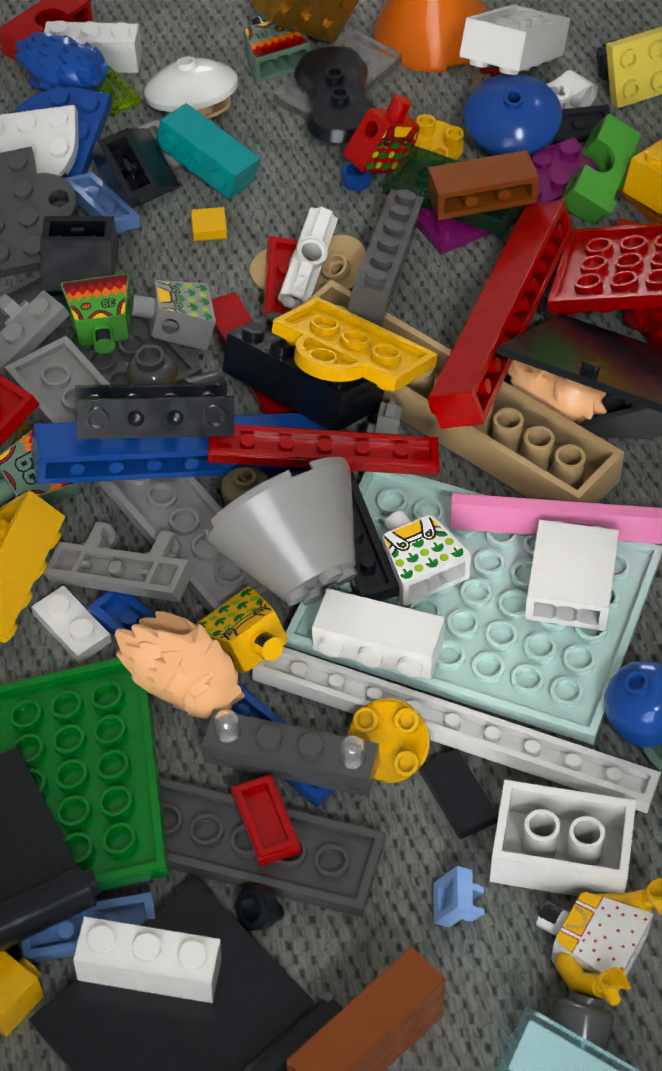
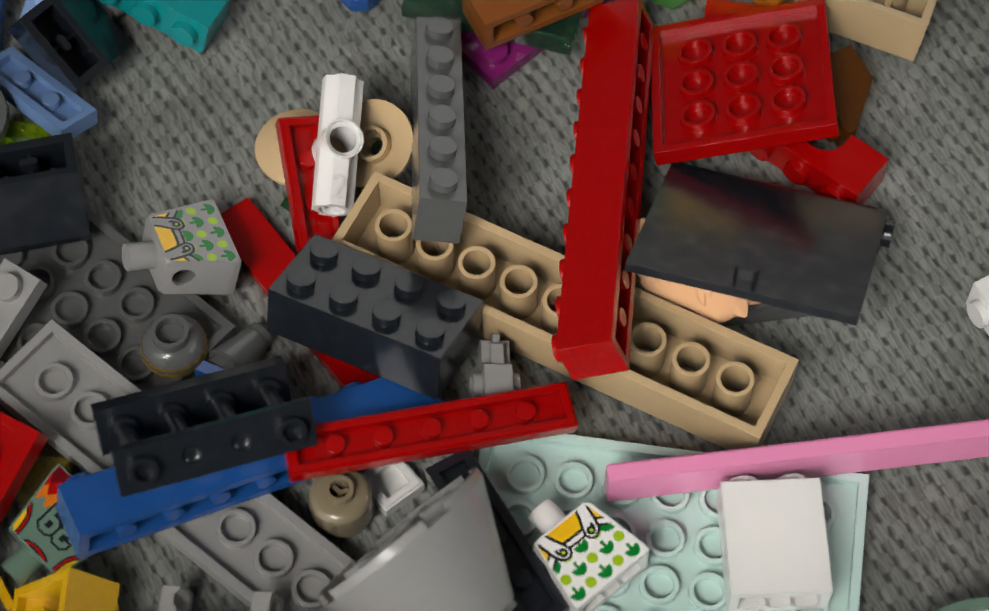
camera: 15 degrees left, 10 degrees up
torso [61,273,132,354] -> none
yellow tile [191,207,227,241] -> none
yellow plate [272,297,438,392] -> none

